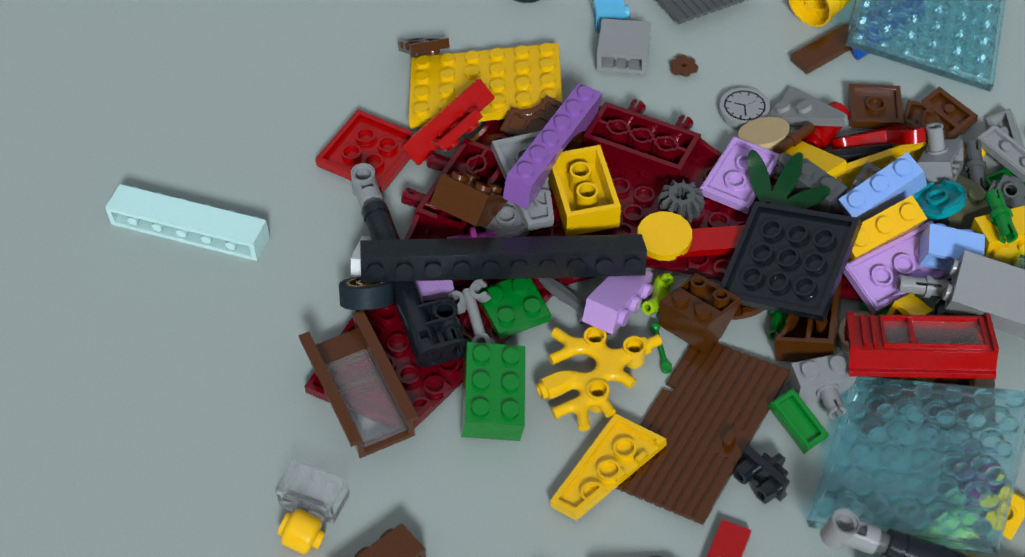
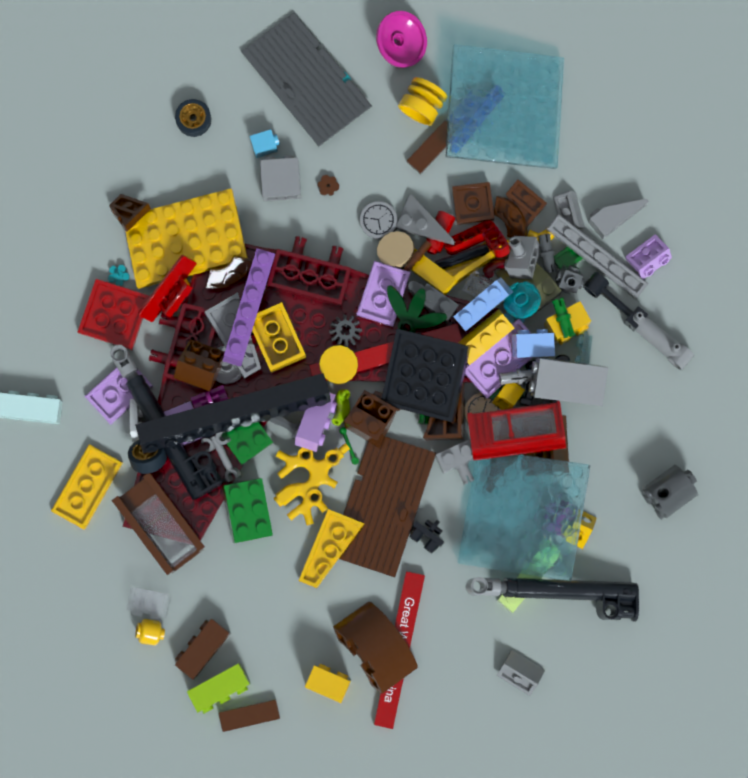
camera: 10 degrees left, 30 degrees up
green tile [768,388,830,454] -> none
none -> yellow tile [51,444,123,530]
none -> lavender tile [84,367,153,425]
none -> teal plant [108,265,130,286]

